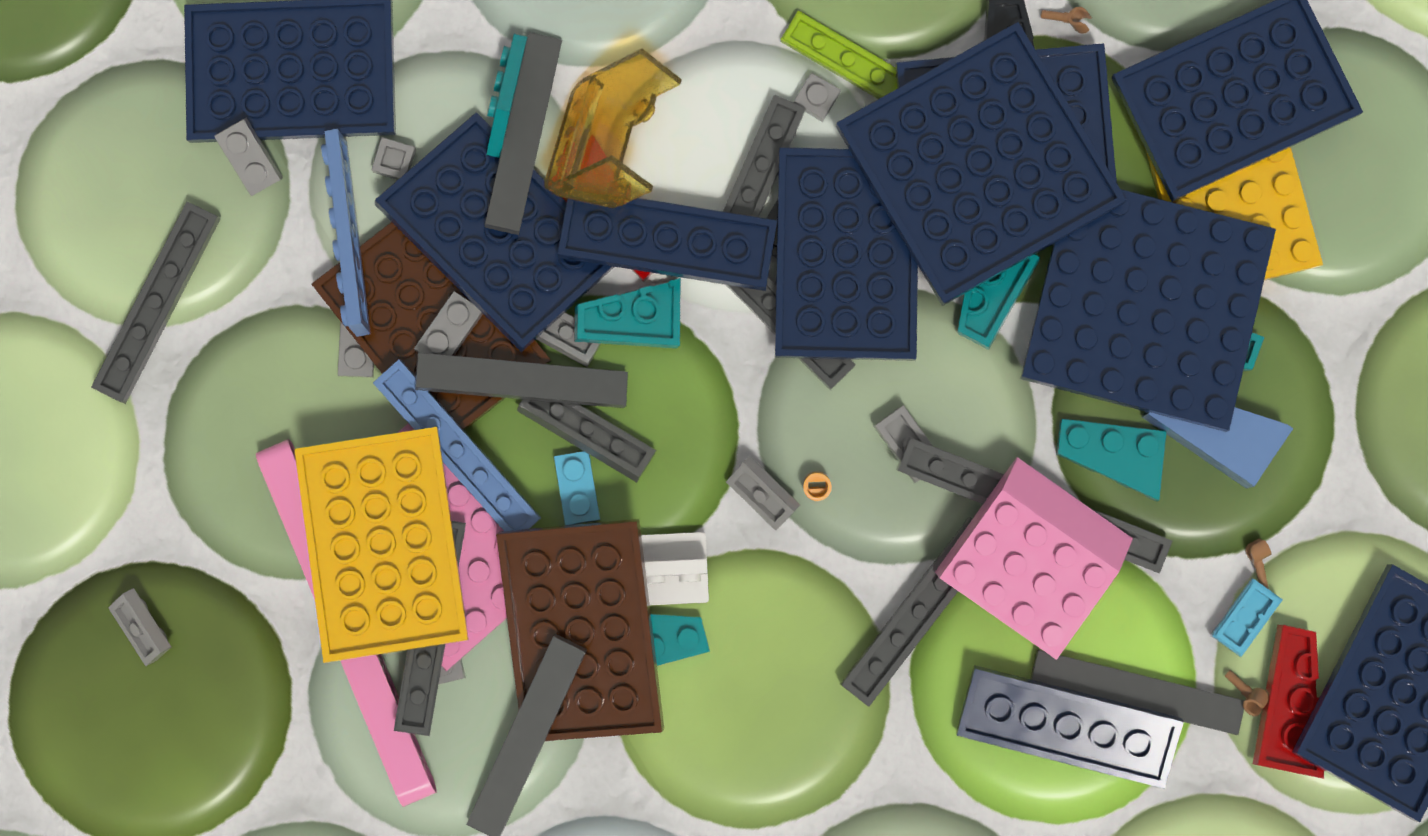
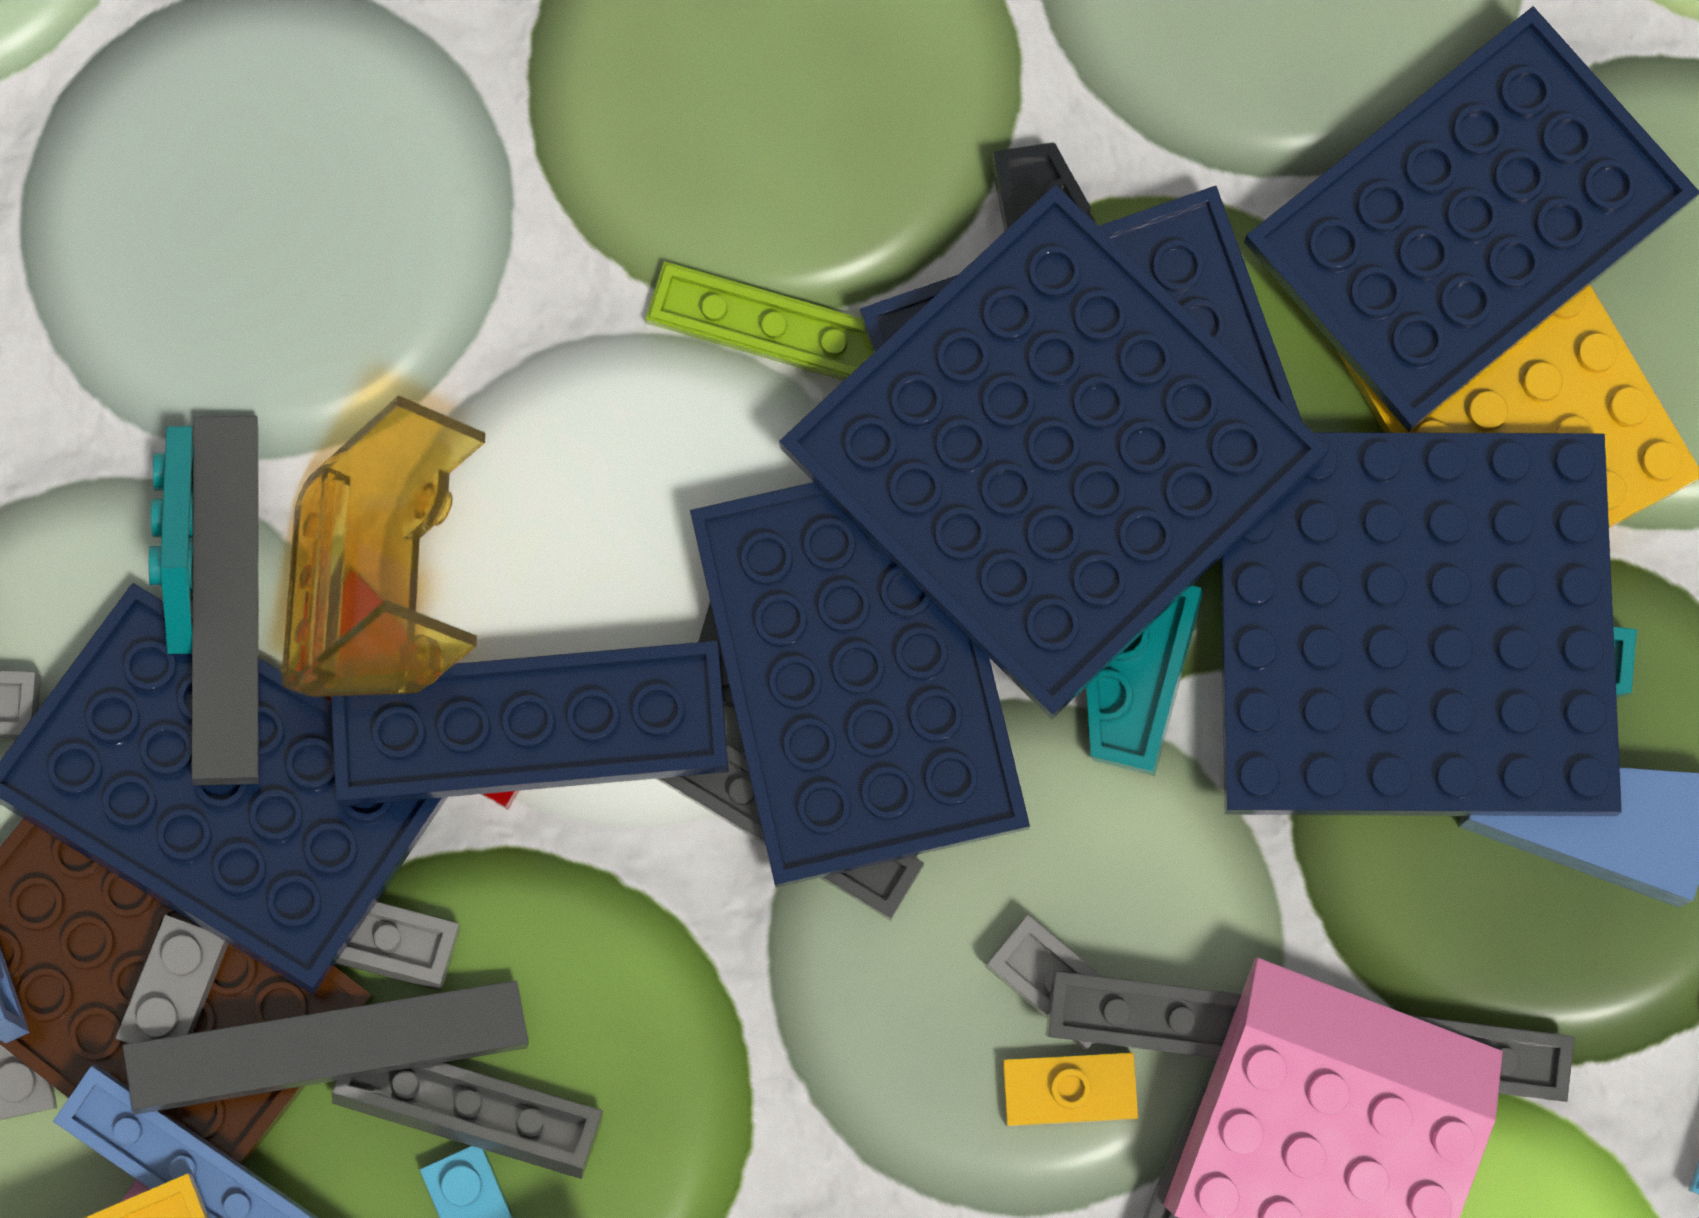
camera: 15 degrees left, 5 degrees down
teal wing [574,278,681,349] -> none
dark grey plate [723,95,806,217] -> none
light grey plate [726,456,800,530] -> none
light grey plate [793,73,841,122] -> none
light orange hinge [803,471,832,501] -> none
medium nougat hand [1041,7,1092,34] -> none
teal wing [1056,419,1167,502] -> none
none -> yellow plate [1003,1053,1138,1126]

